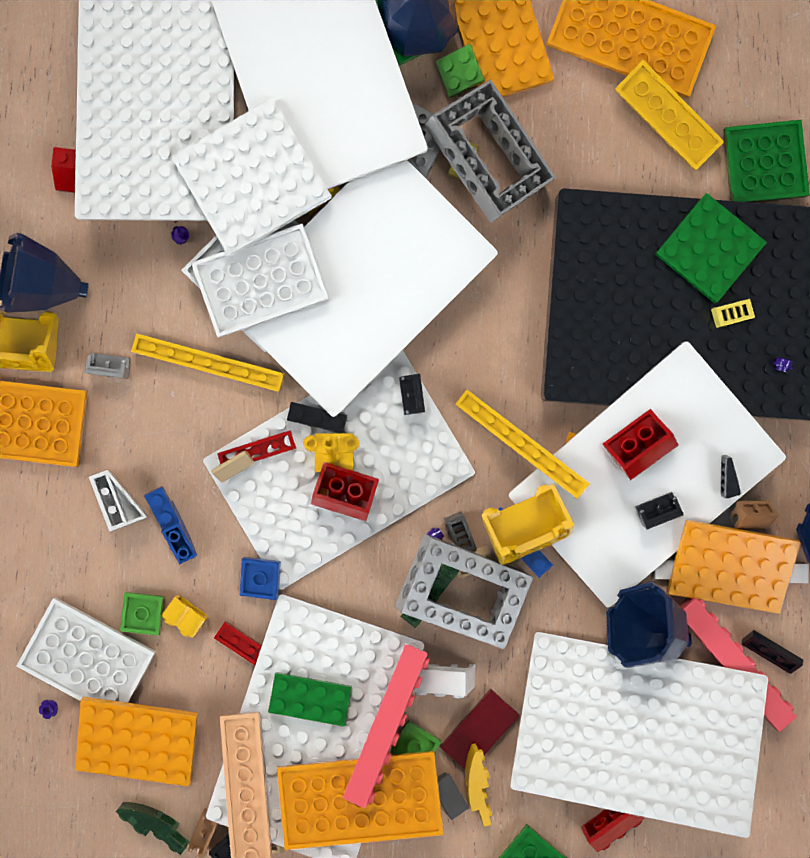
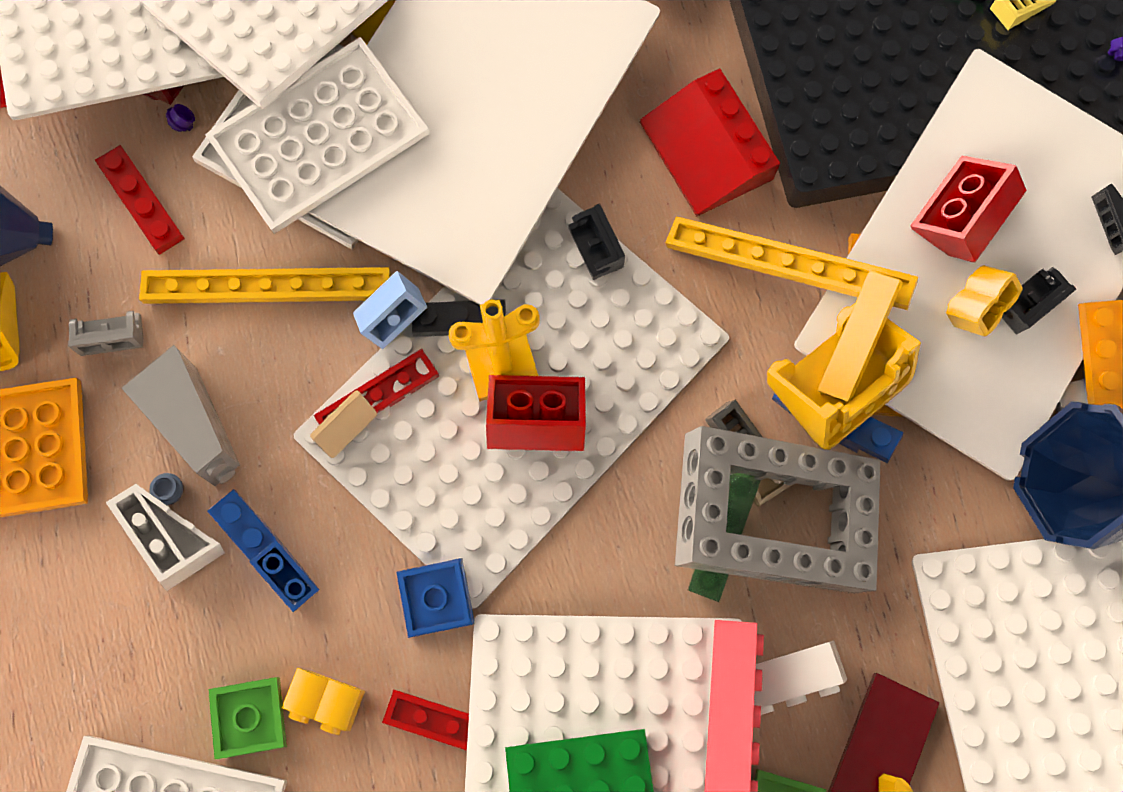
camera: 20 degrees left, 15 degrees down
none -> red plate [95,145,185,255]
none -> light grey slope [122,345,240,486]
none -> sand blue plate [149,473,183,506]
none -> light blue brick [353,271,427,349]
none -> red slope [640,68,780,217]
none -> yellow tile [818,270,903,403]
none -> yellow brick [946,265,1022,337]

